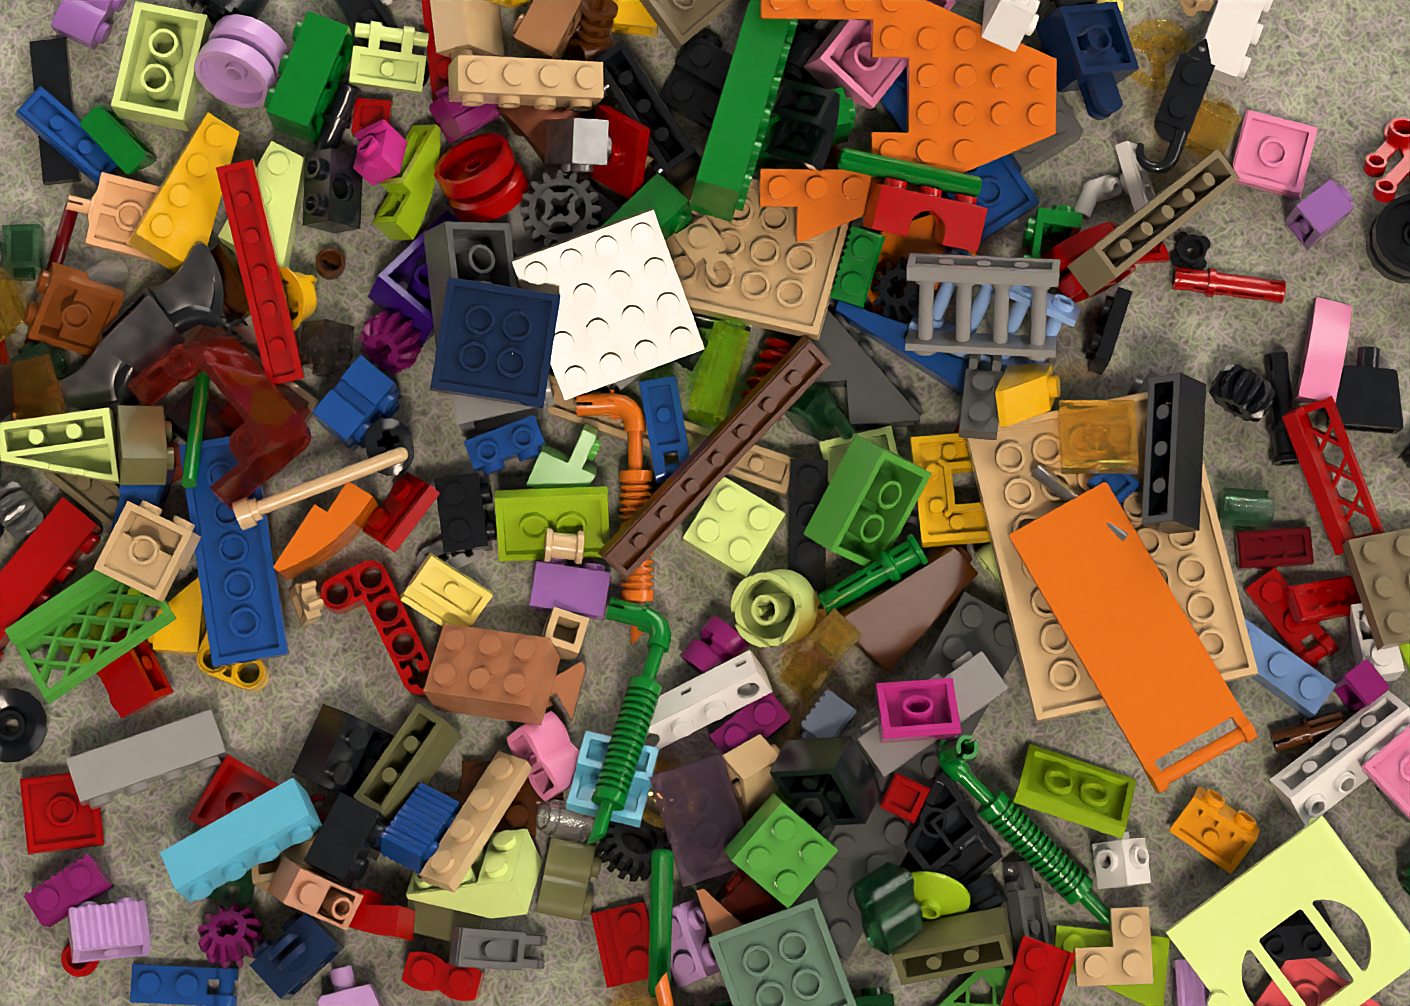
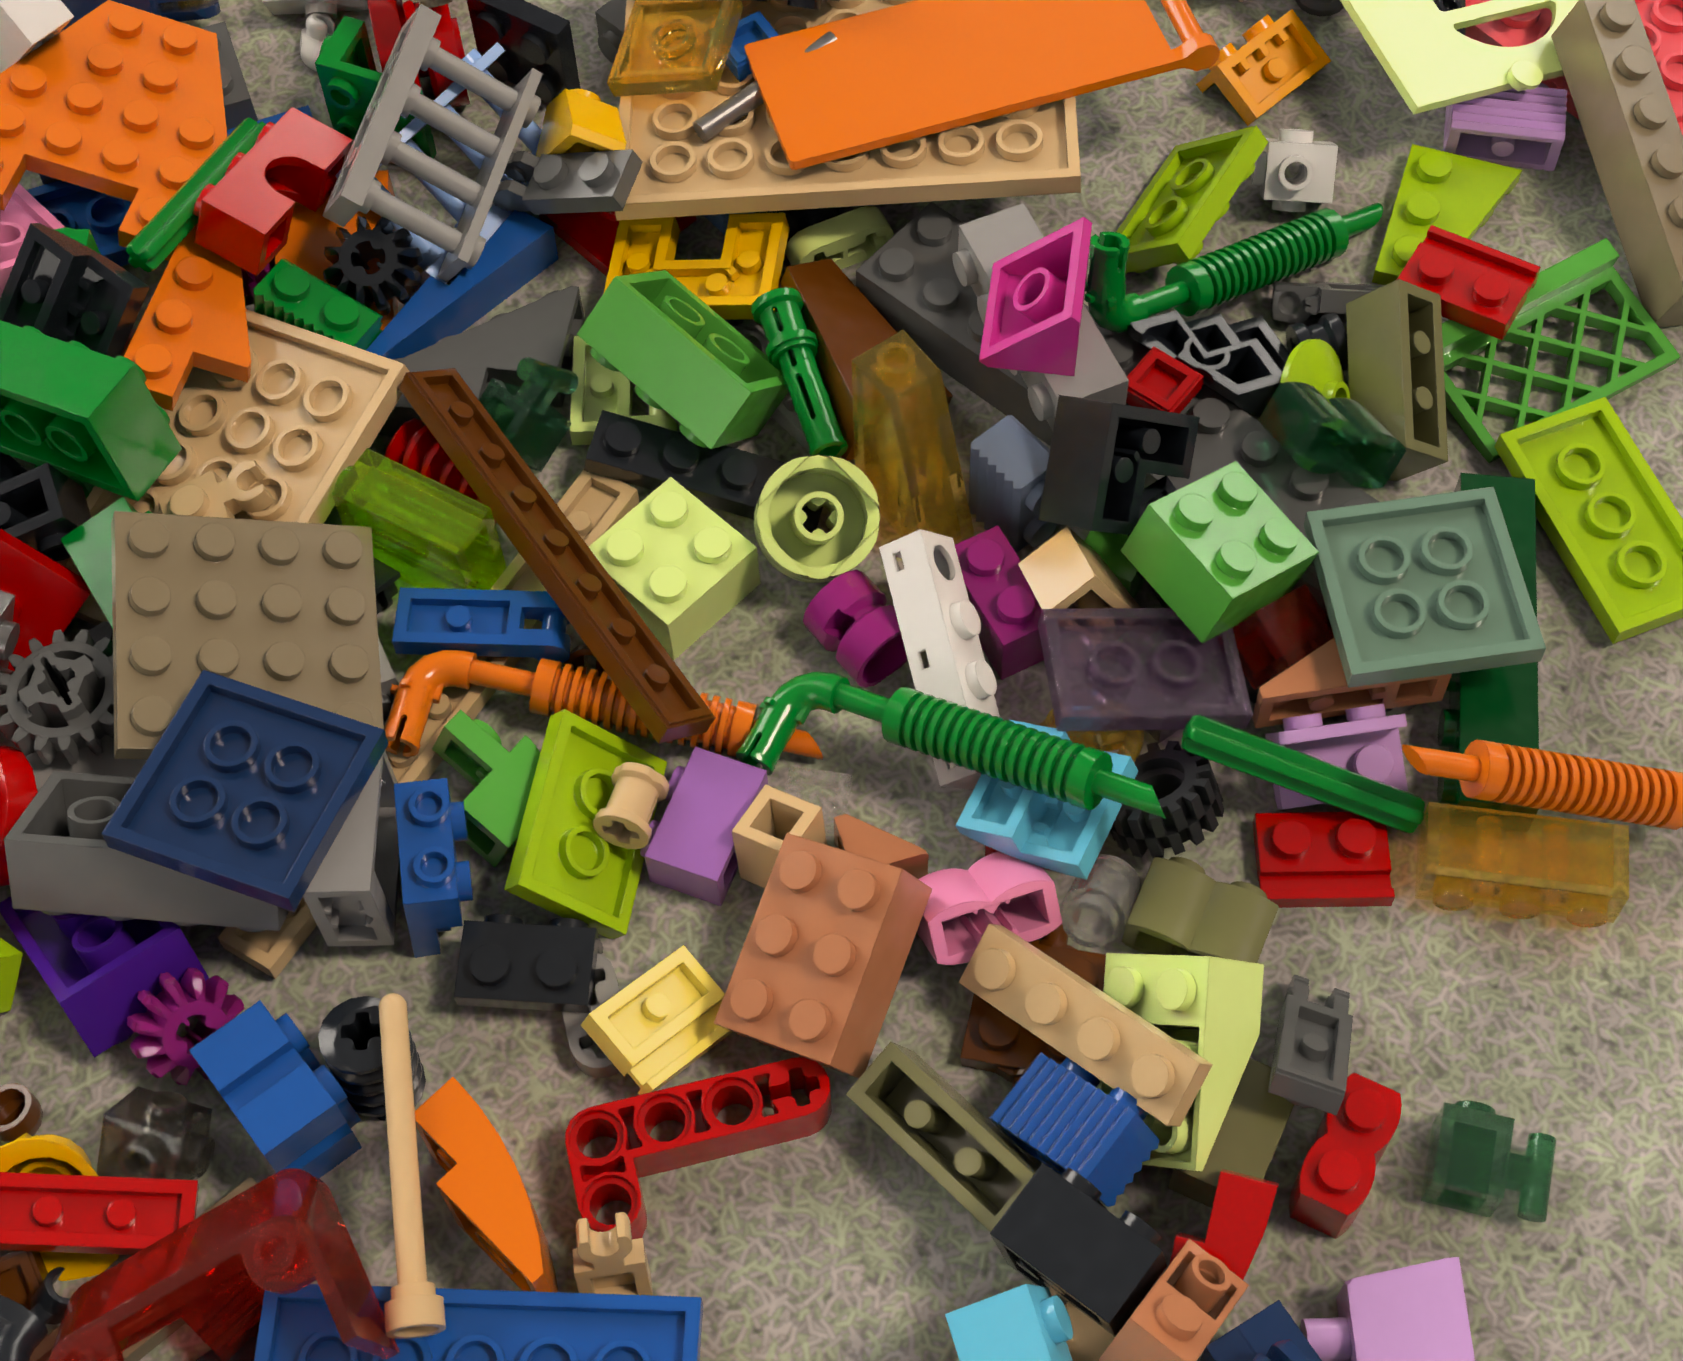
camera: 75 degrees left, 20 degrees down
black slope [292,704,395,800] -> none
red plate [362,472,440,553] -> none
tan plate [1073,907,1153,987] -> none

